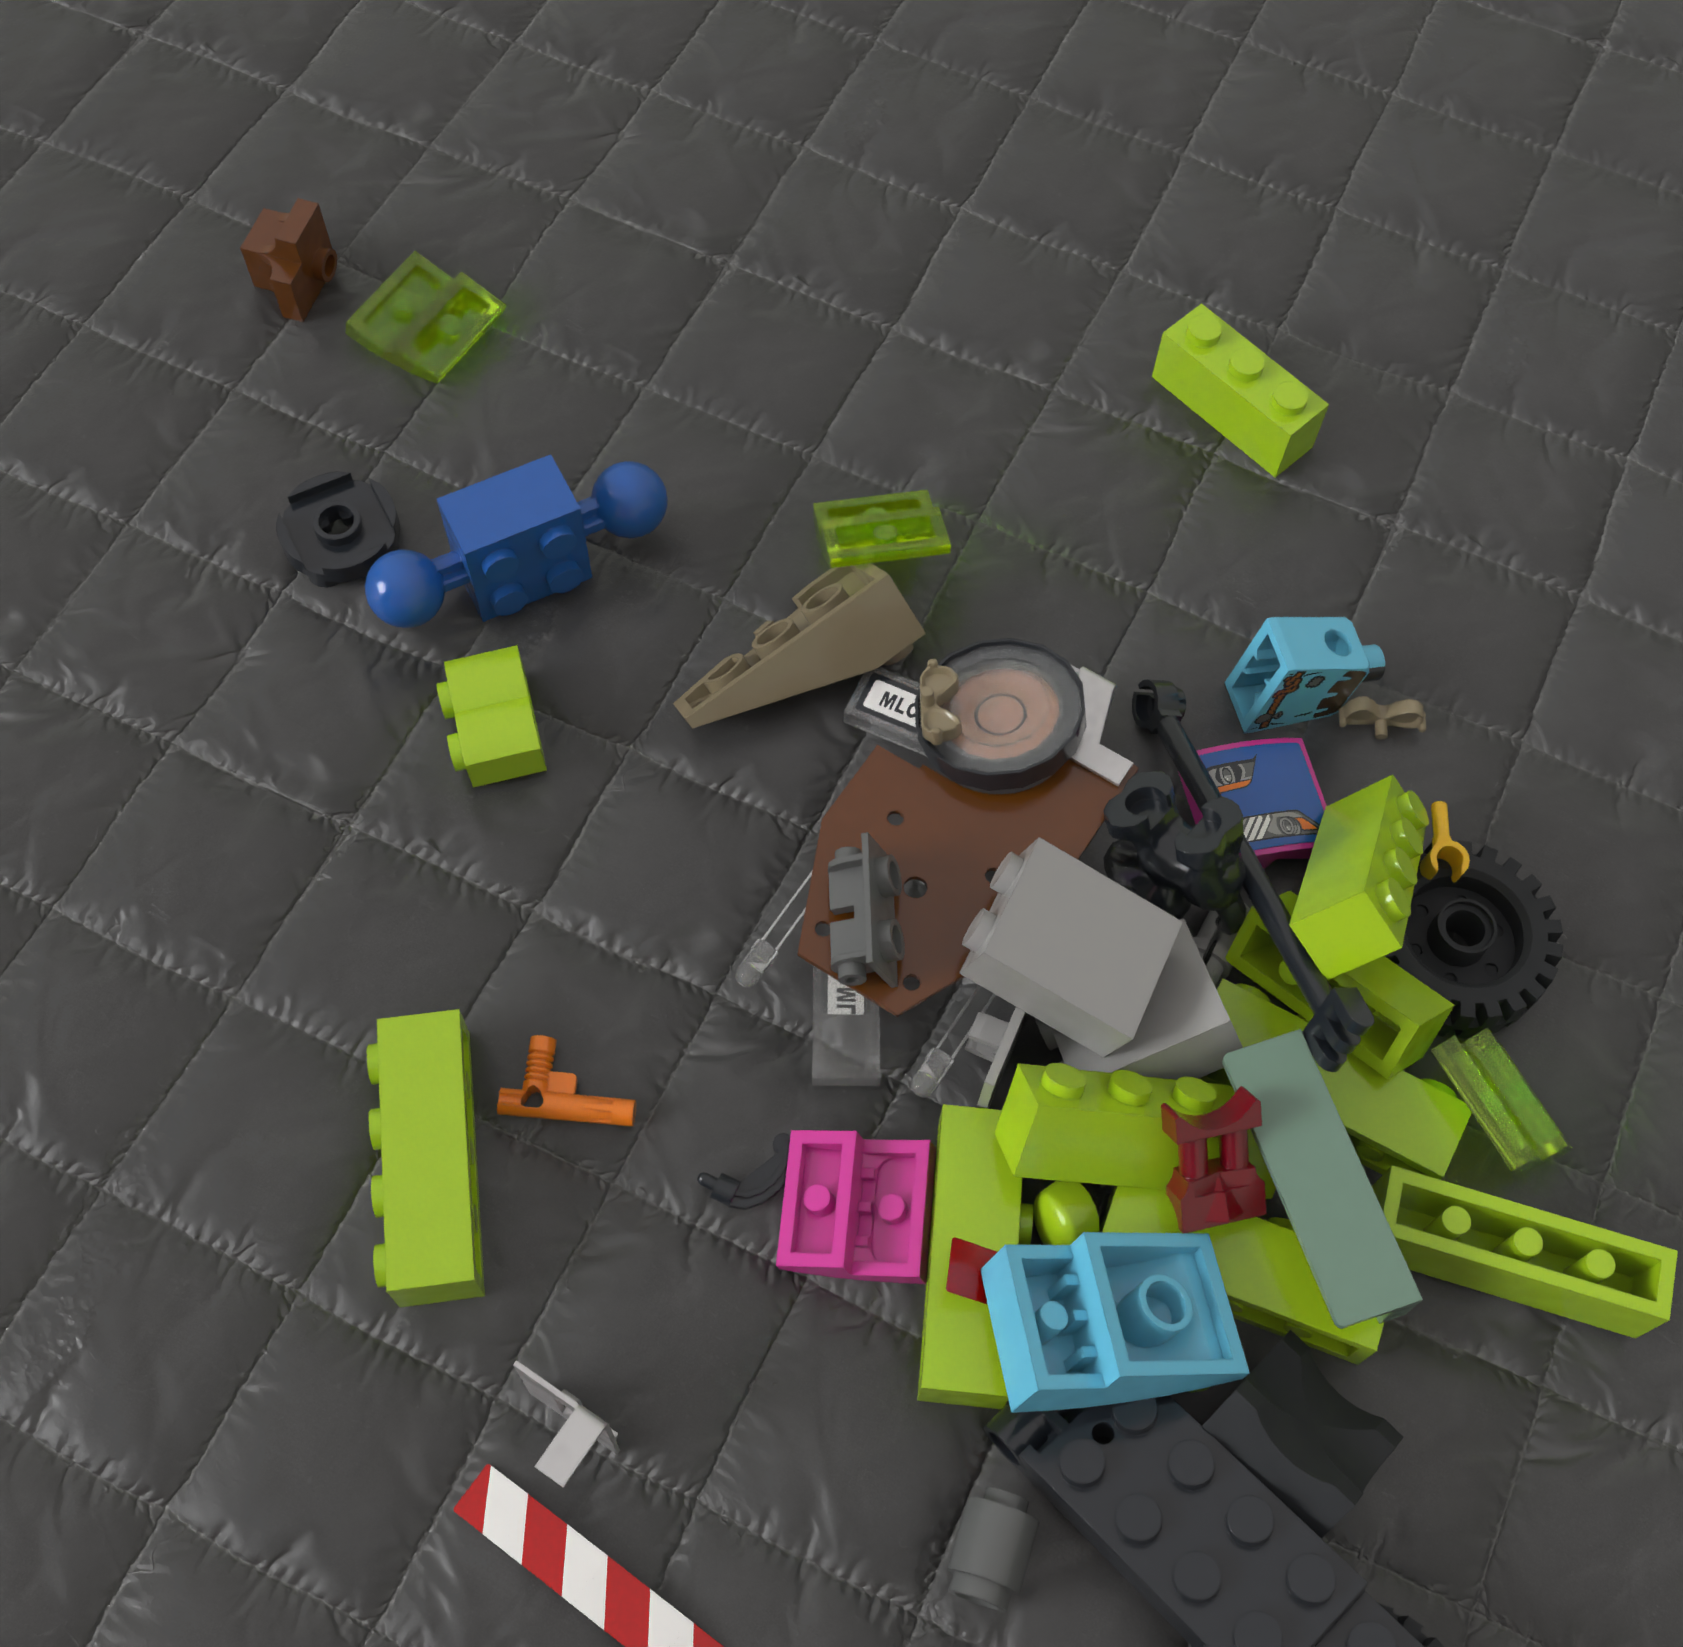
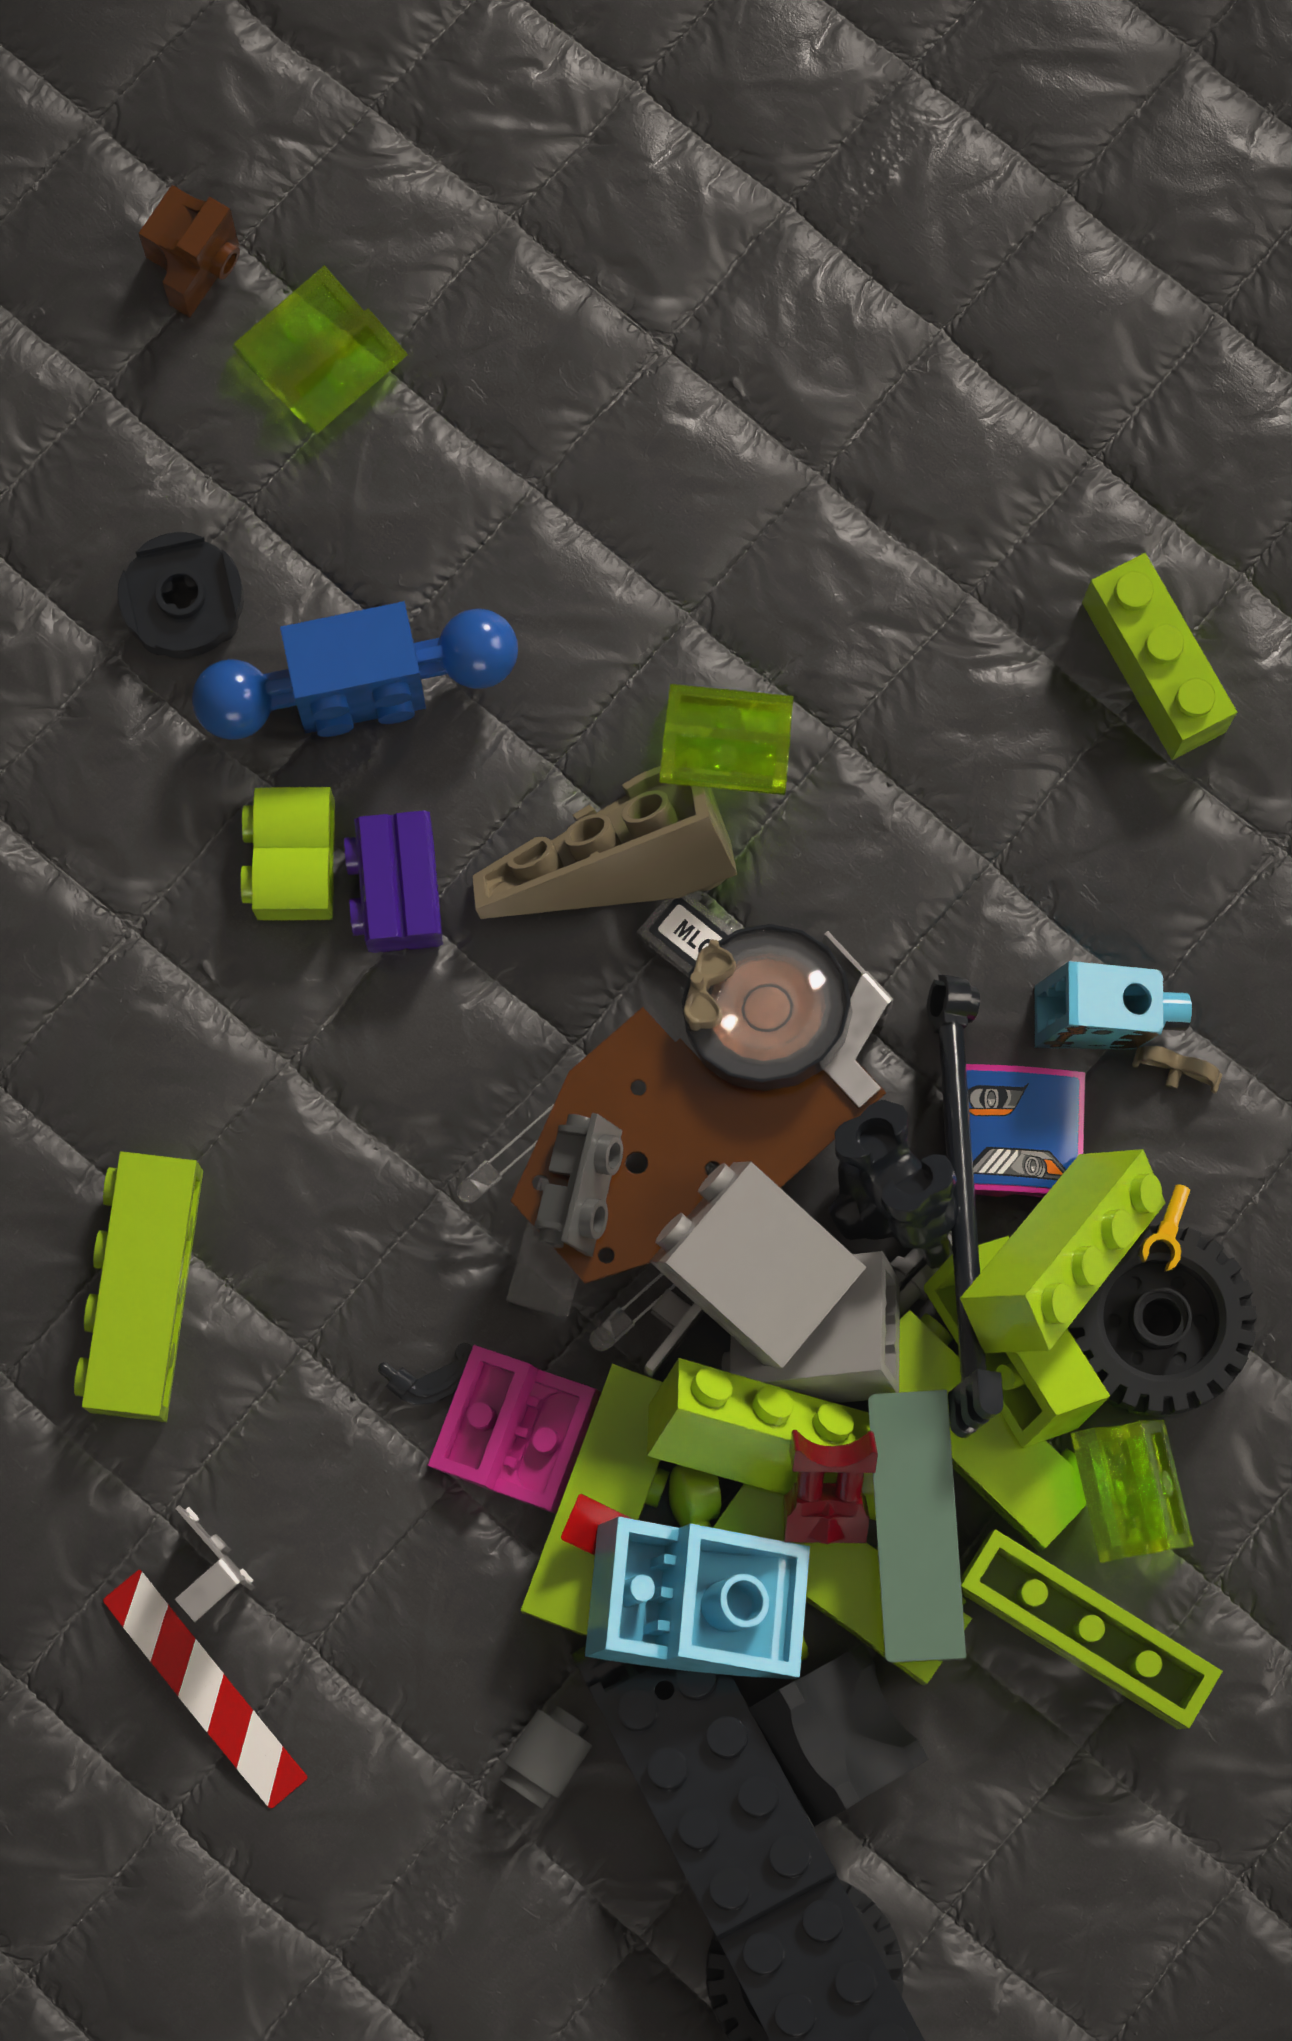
camera: 15 degrees right, 15 degrees up
orange hose [497,1035,636,1127] -> none
none -> dark purple brick [344,810,443,953]

